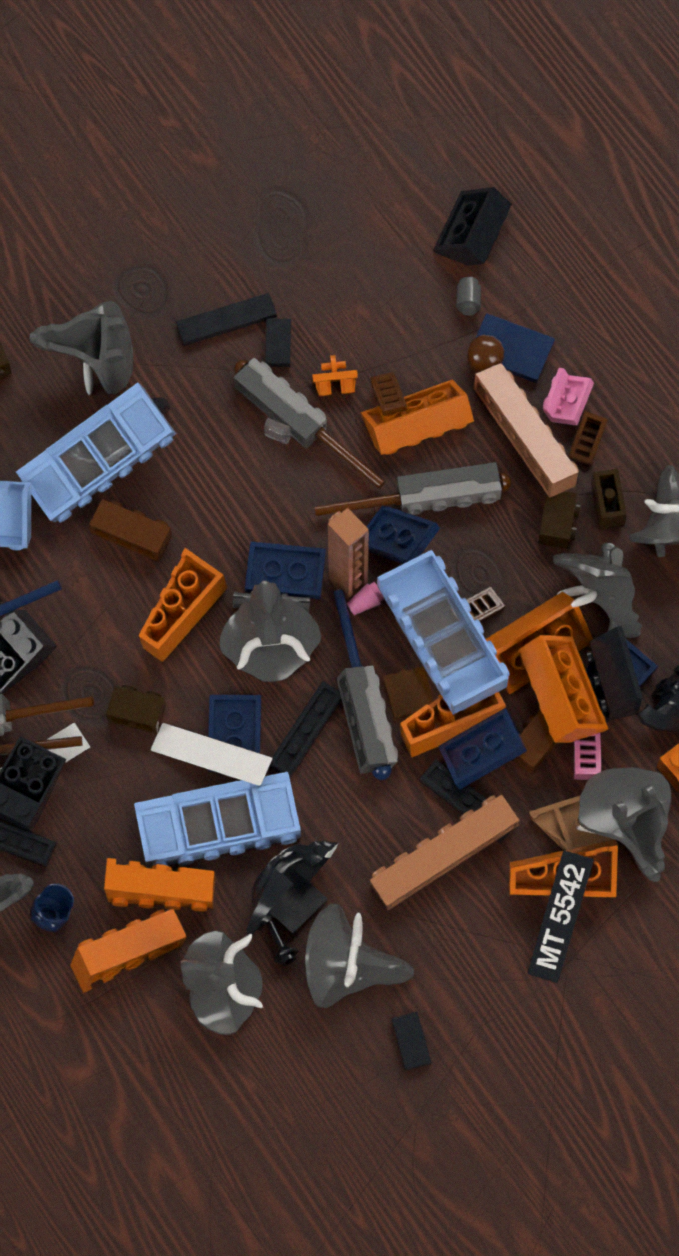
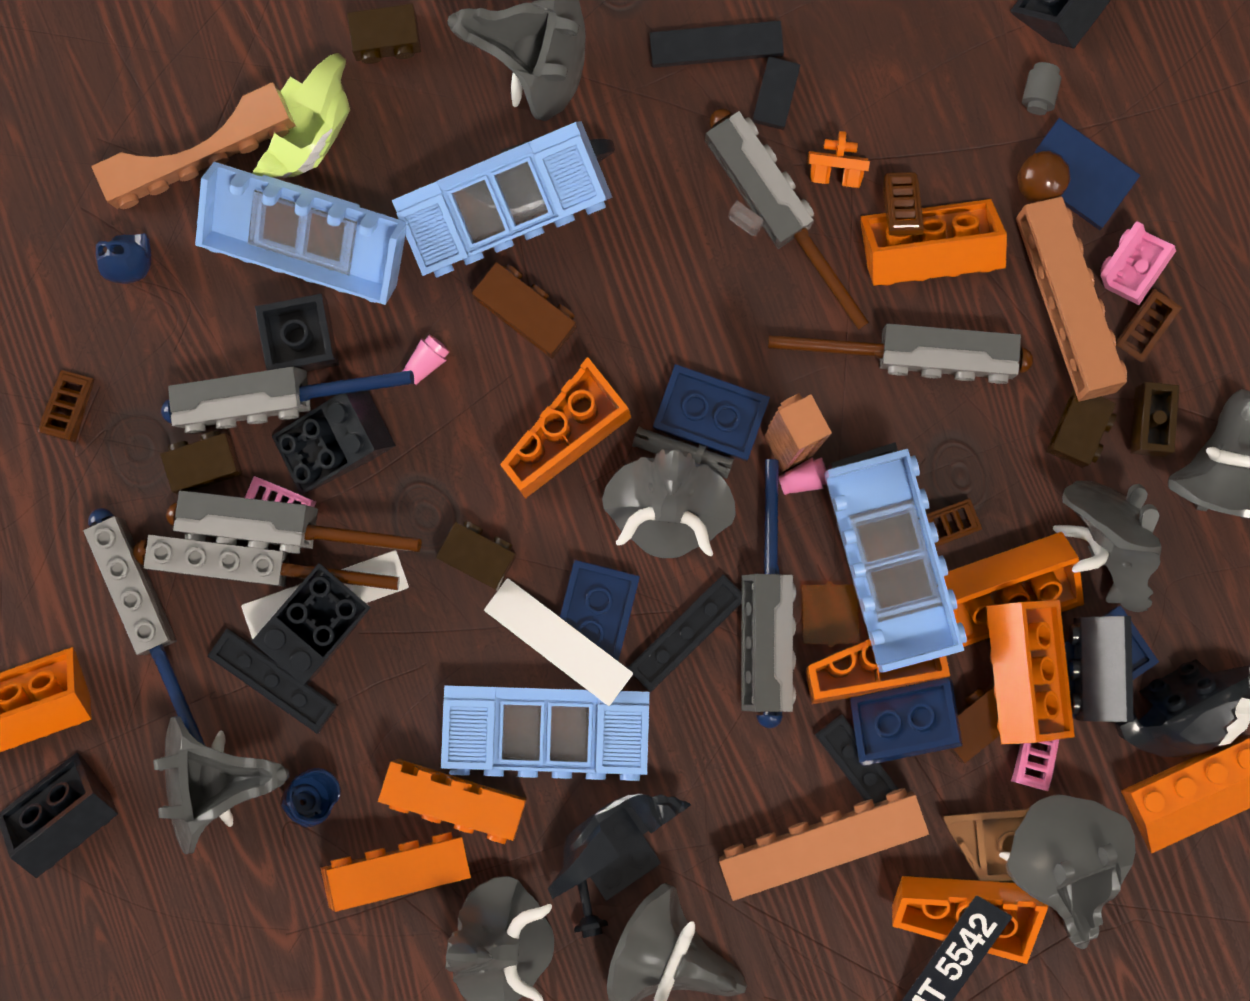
camera: 15 degrees right, 15 degrees up
dark blue tile [367,506,440,564] -> none
none -> bright pink cone [402,334,450,385]

